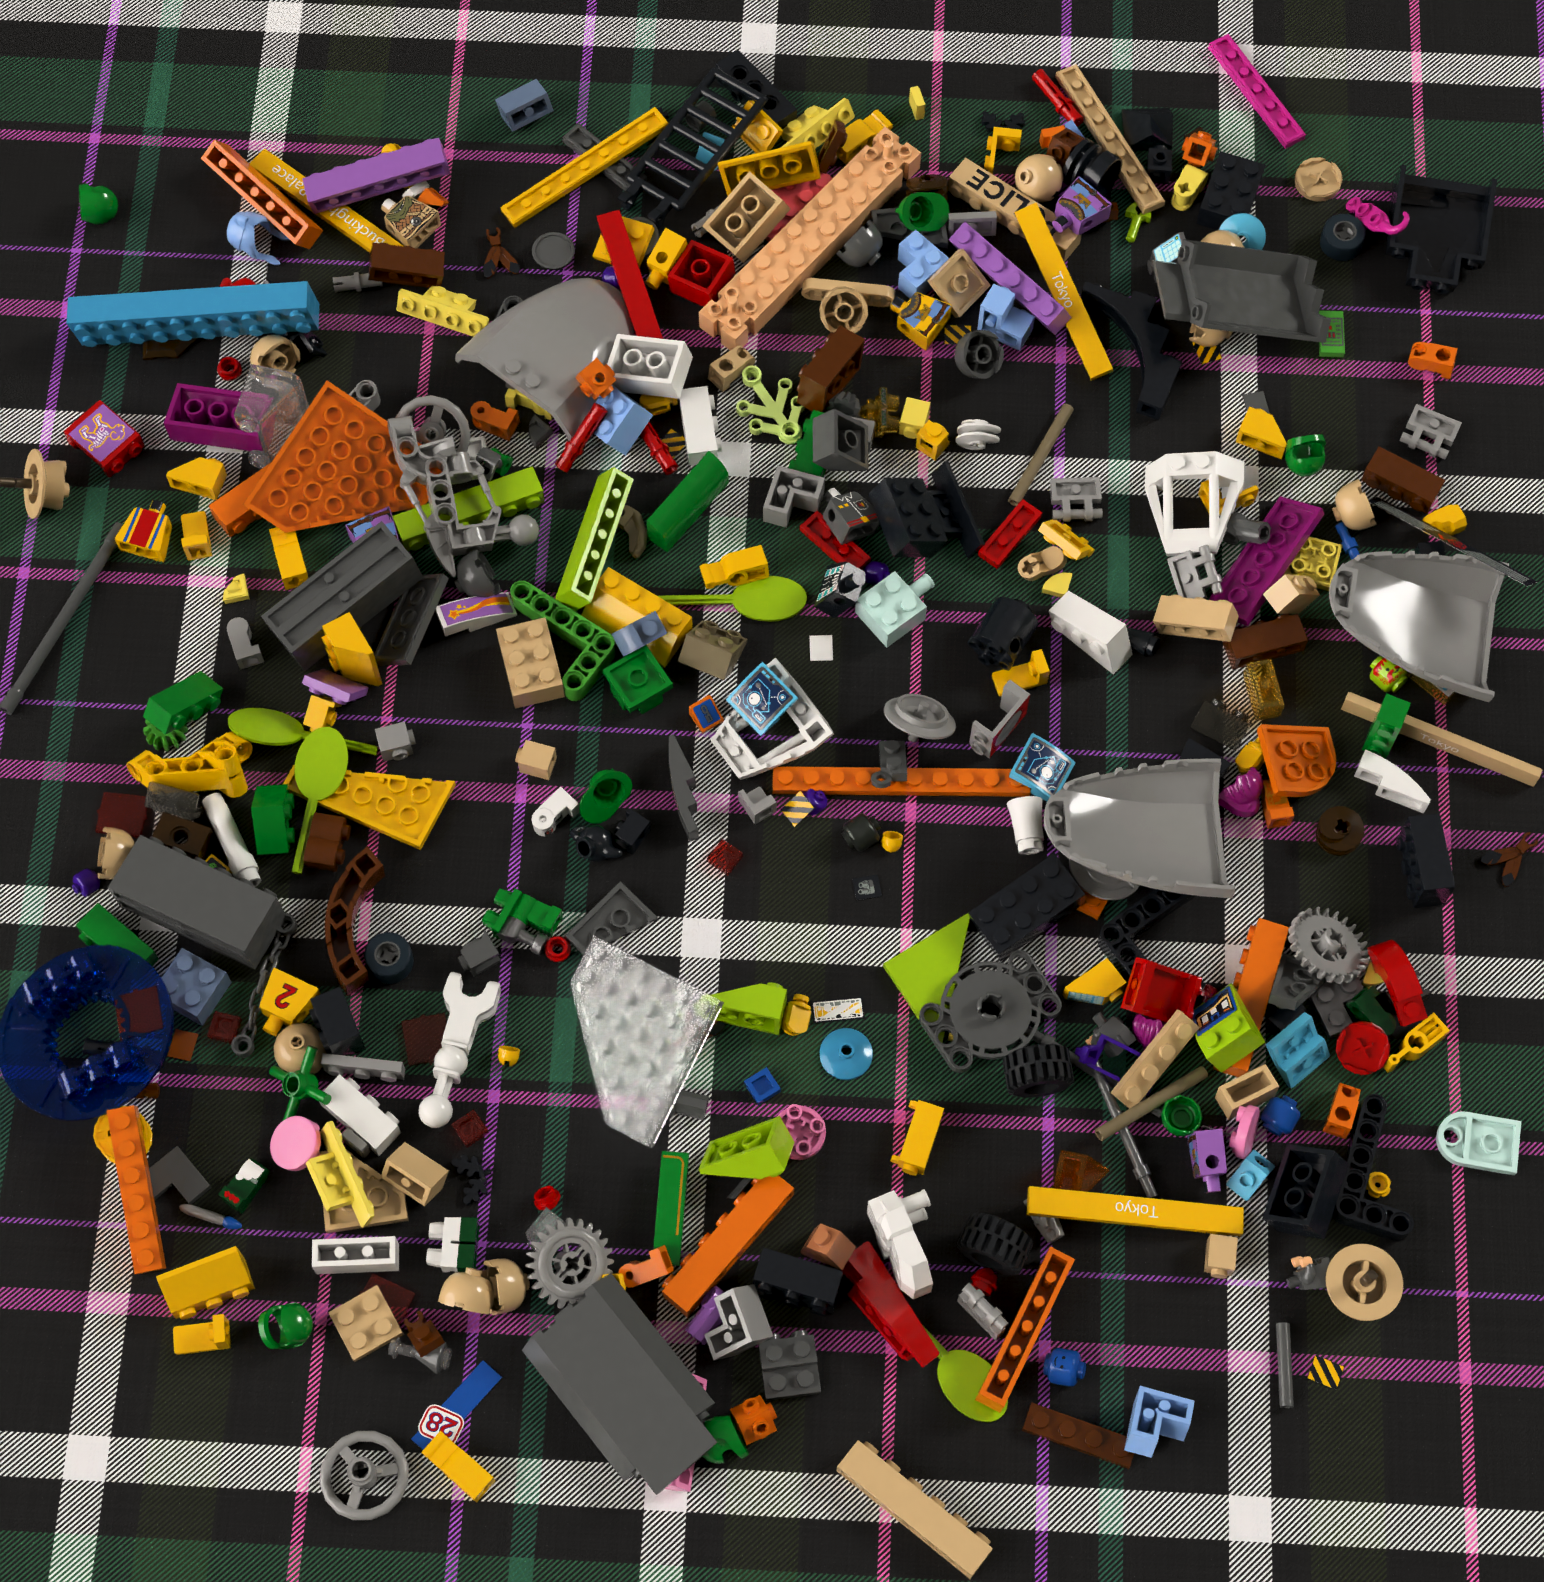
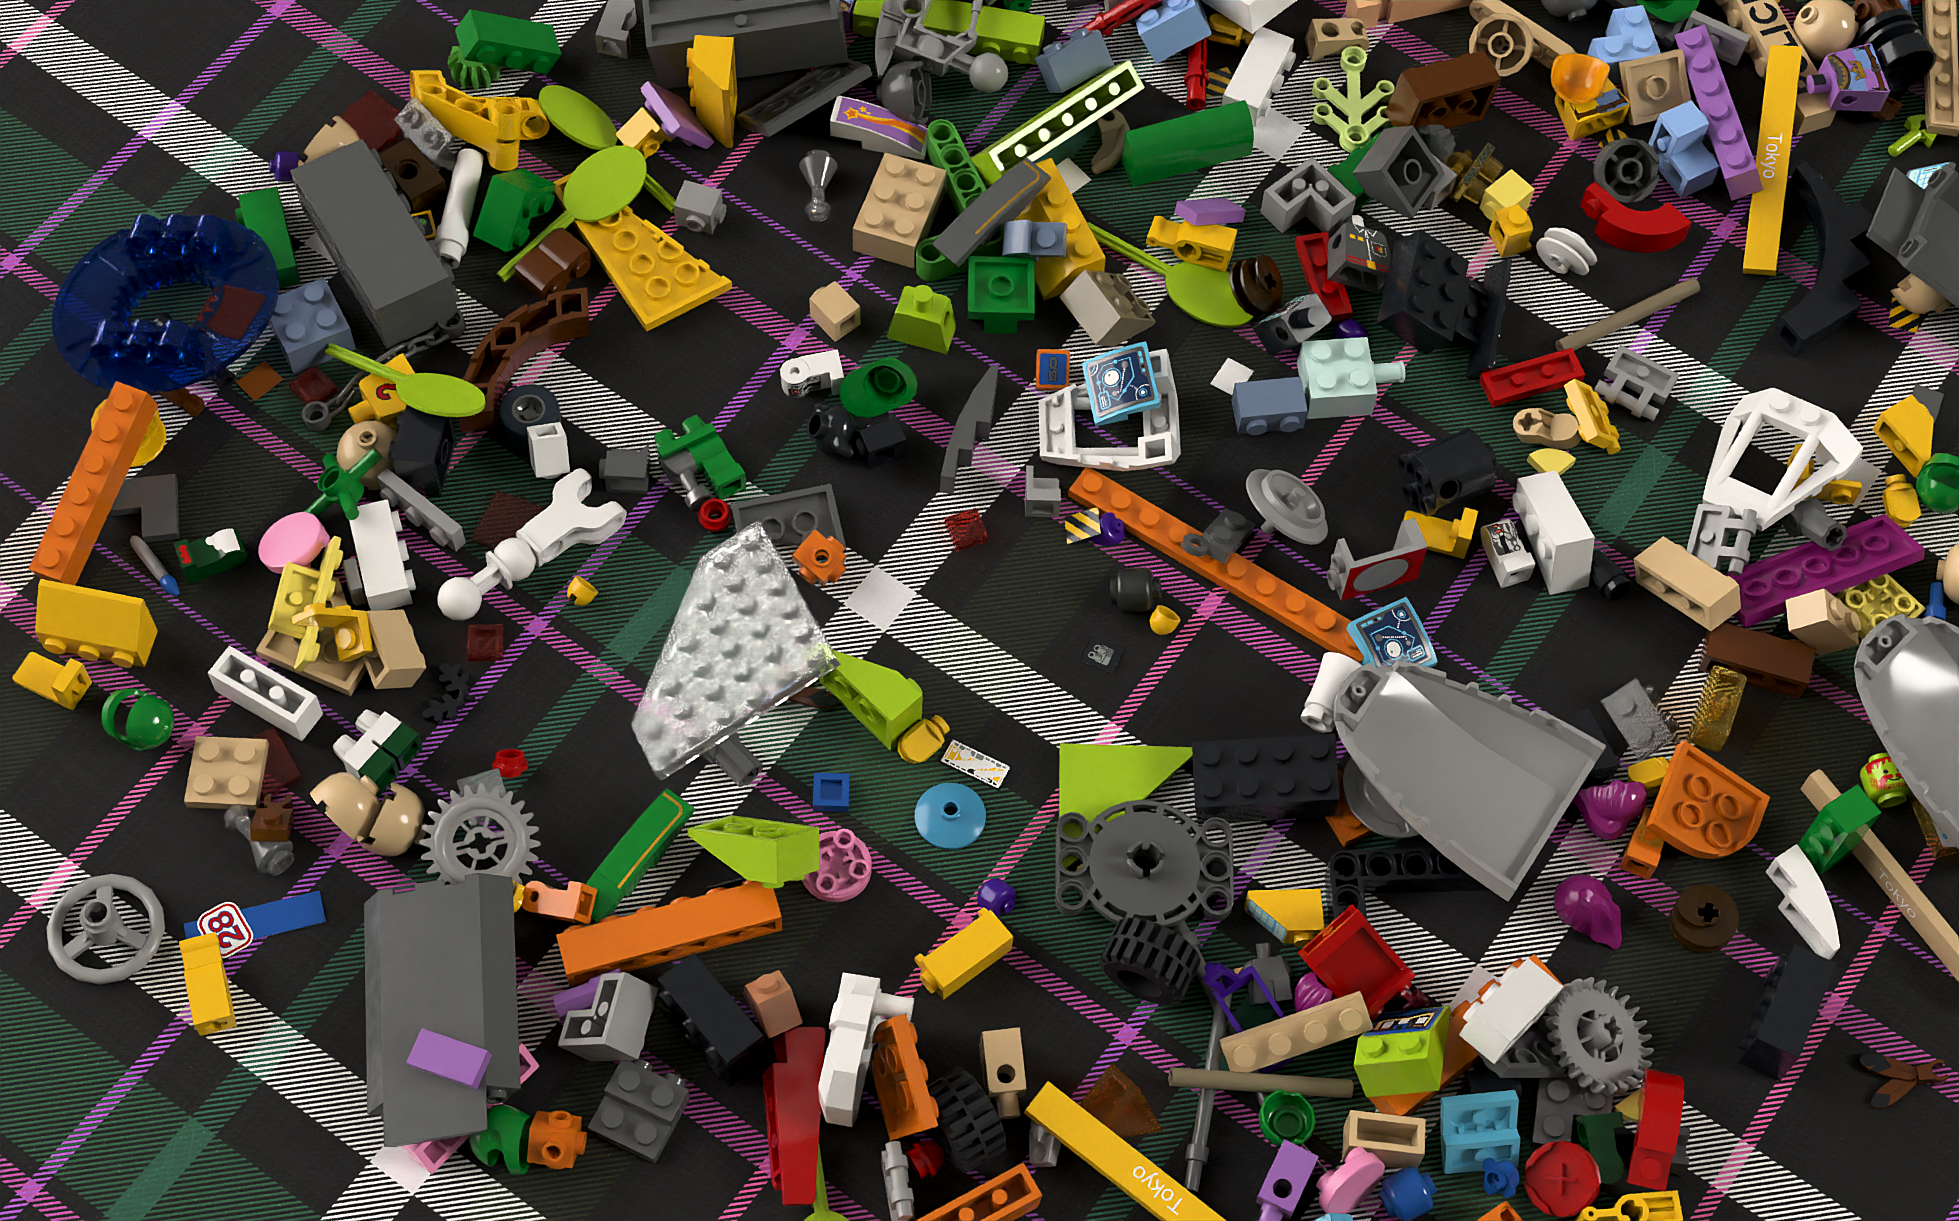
camera: 30 degrees right, 5 degrees down
none -> yellow bracket [291,603,374,662]
none -> lime piece [325,343,486,417]
none -> medium lavender tile [406,1028,492,1090]
none -> white brick [527,422,570,479]
none -> orange brick [792,529,847,587]
none -> piece [799,150,838,222]
none -> orange plate [872,1014,939,1141]
none -> lime torso [887,285,956,354]
none -> dark grey slope [932,157,1051,268]
none -> dark purple piece [977,878,1016,916]
none -> tan torso [979,1027,1026,1119]
none -> sand blue brick [1035,27,1114,93]
none -> white sticker [1056,158,1091,194]
none -> medium lavender tile [1174,198,1246,226]
none -> dark brown piece [1229,254,1283,316]
none -> sand blue brick [1231,377,1308,435]
none -> white brick [1459,958,1563,1064]
none -> white leg [1480,519,1536,588]
none -> blue plate [1482,1158,1519,1198]
none -> light orange helmet [1551,53,1610,104]
none -> magenta hair [1554,874,1622,950]
none -> red arch [1580,182,1692,253]
none -> yellow arm [1882,474,1921,528]

